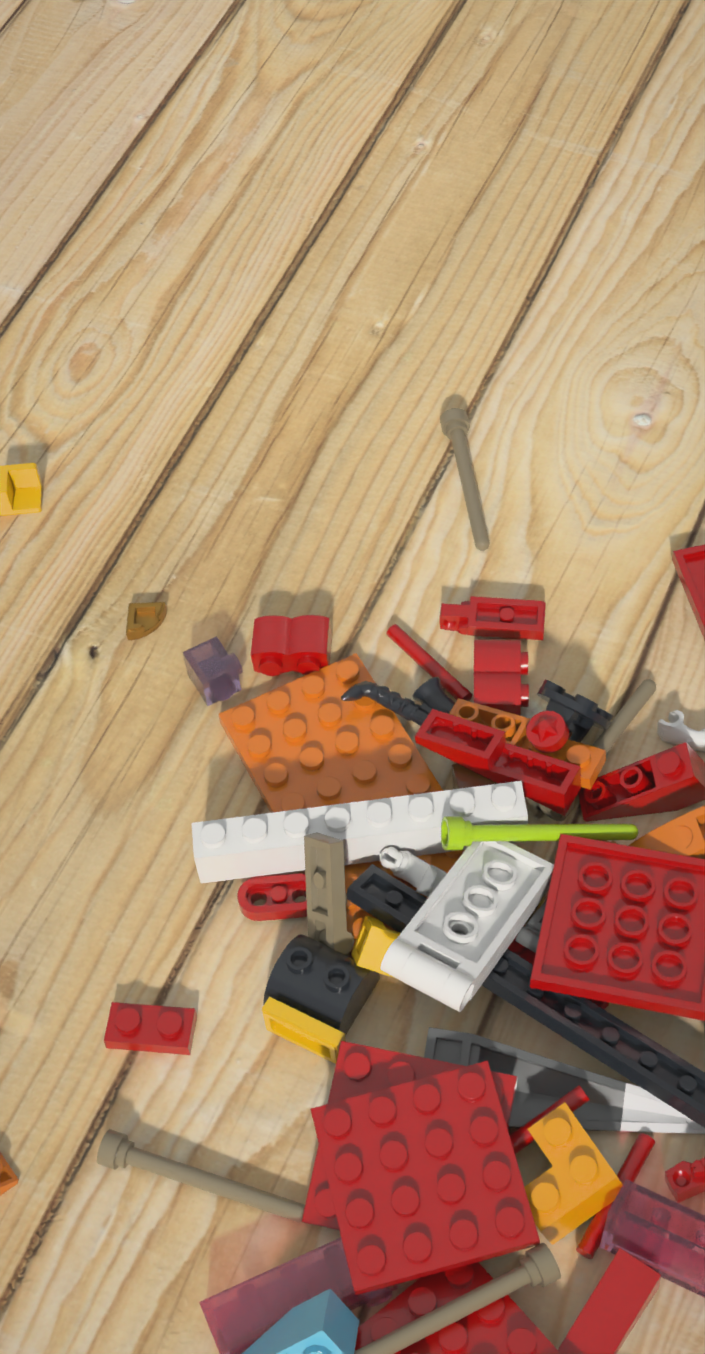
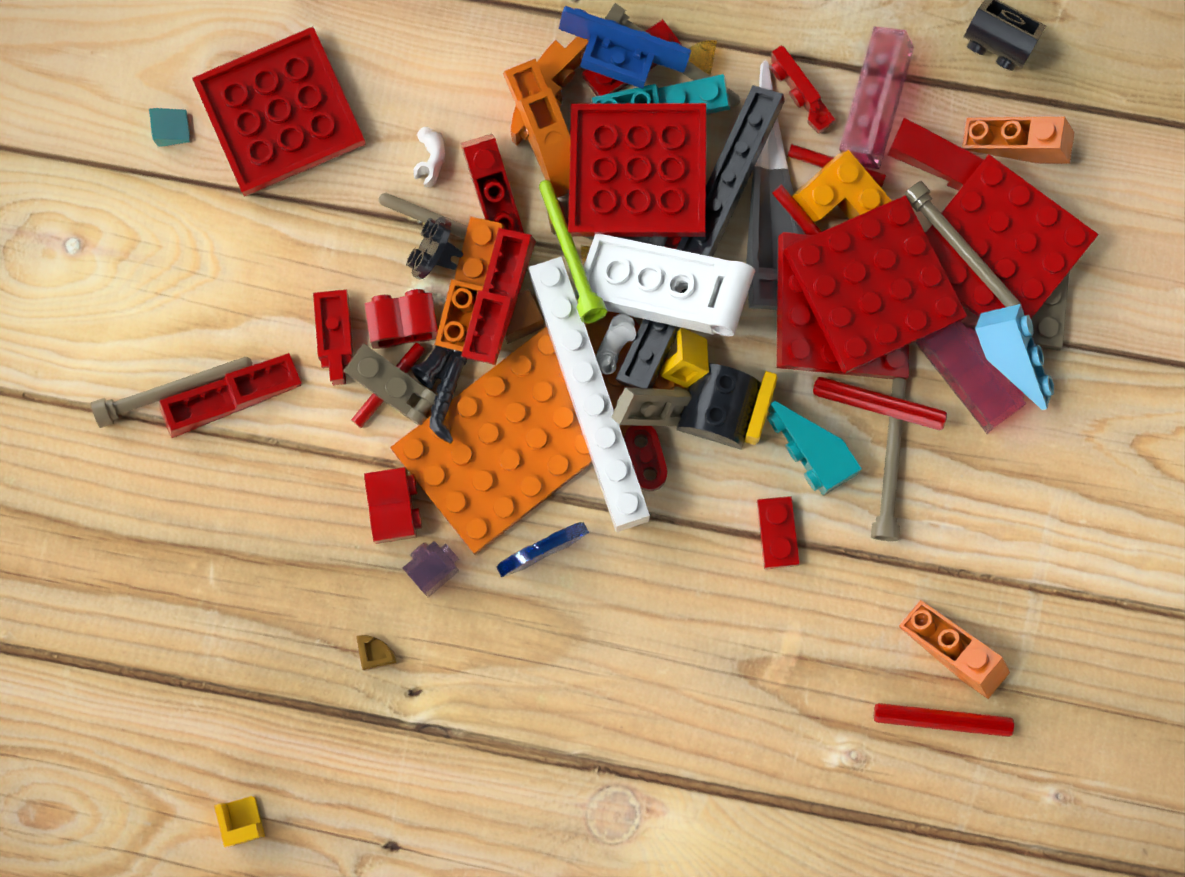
camera: 105 degrees left, 25 degrees up
red tile [526,711,569,753] -> none
none -> red slope [159,353,302,439]
none -> dark tan plate [343,344,437,426]
none -> clear blue tile [496,522,589,577]
none -> teal slope [767,401,862,496]
none -> red axle [813,377,947,431]

